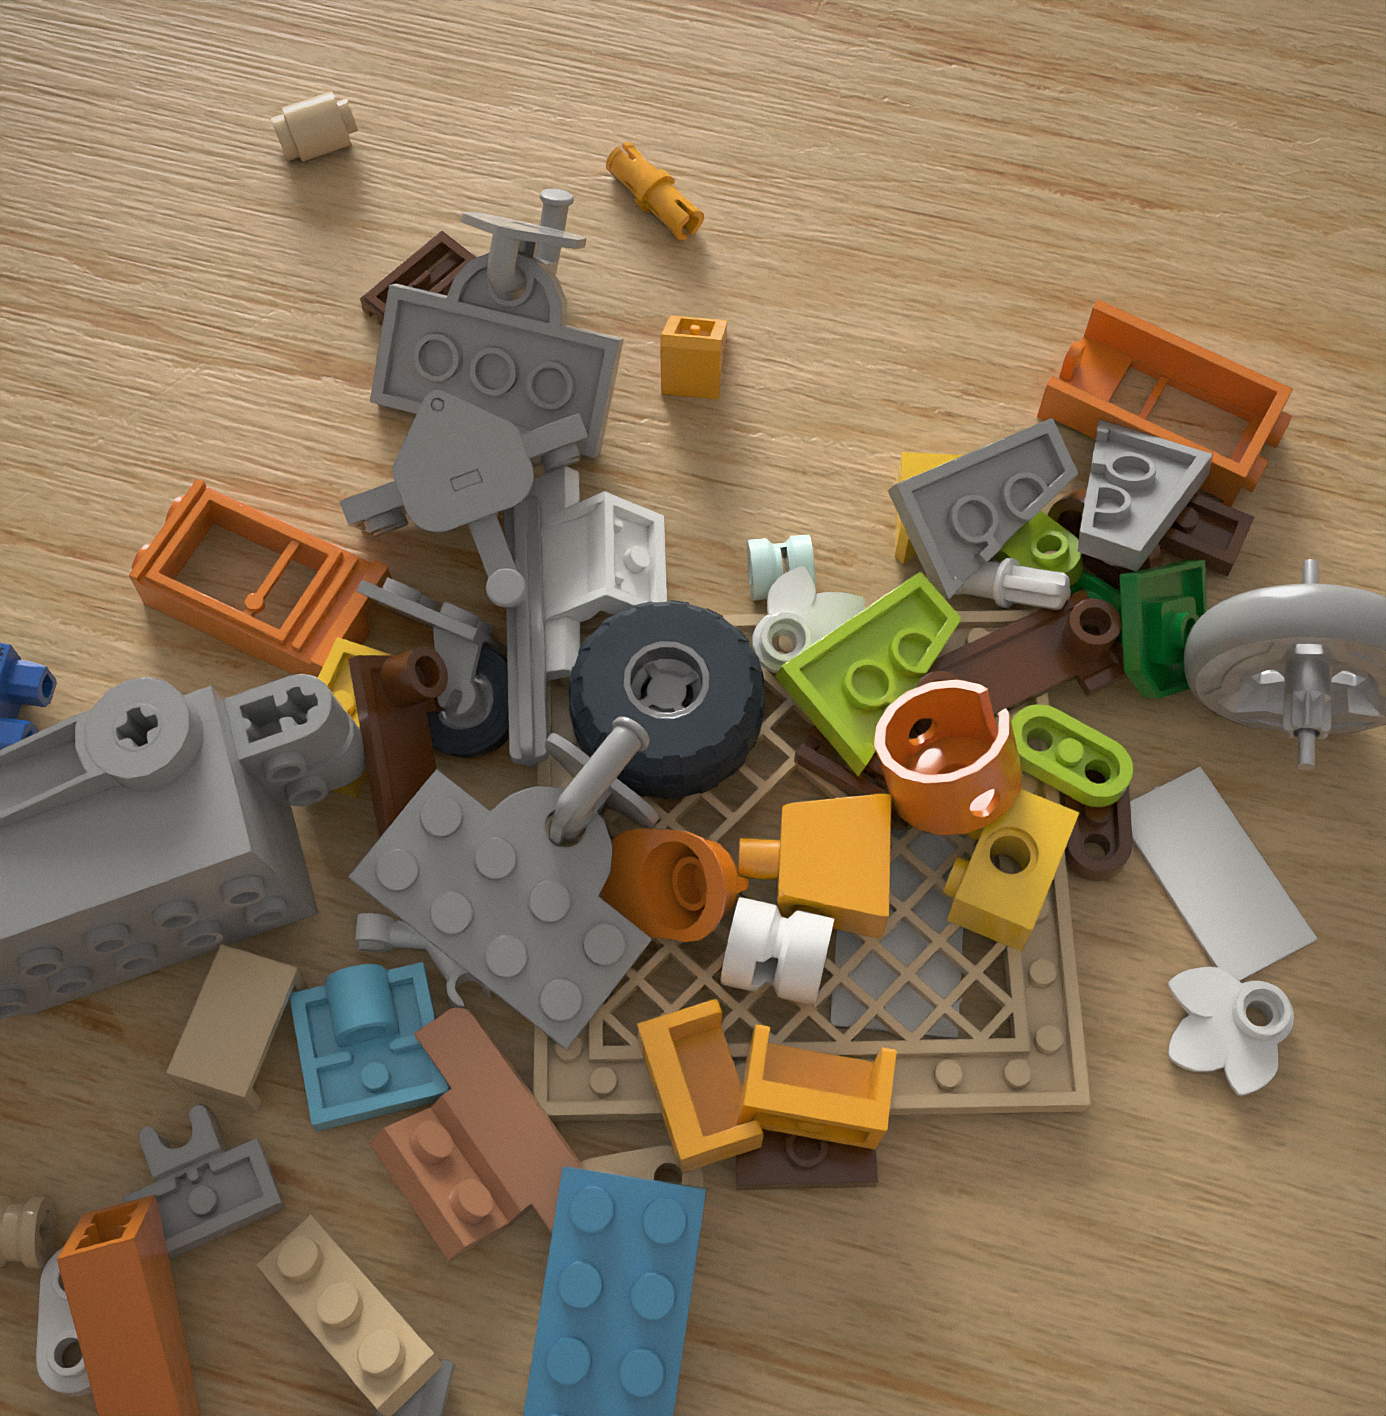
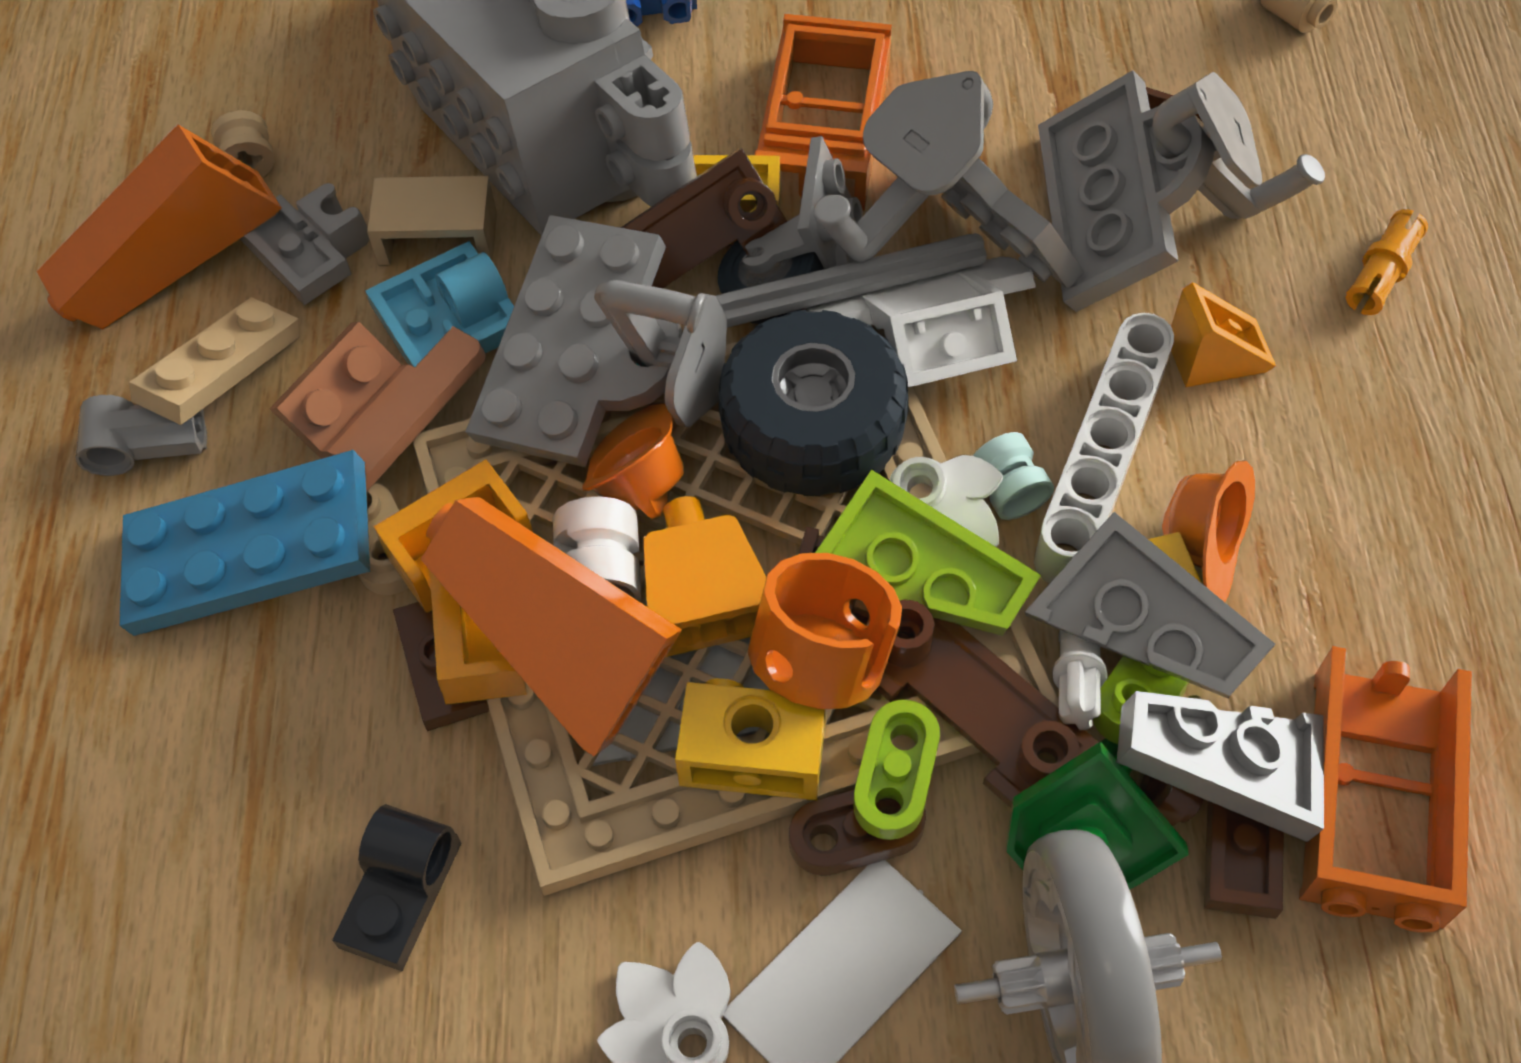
camera: 75 degrees right, 5 degrees down
none -> black plate [332,804,462,971]
none -> orange slope [421,497,682,757]
none -> white beam [1034,313,1174,584]
none -> orange piece [1162,460,1255,602]

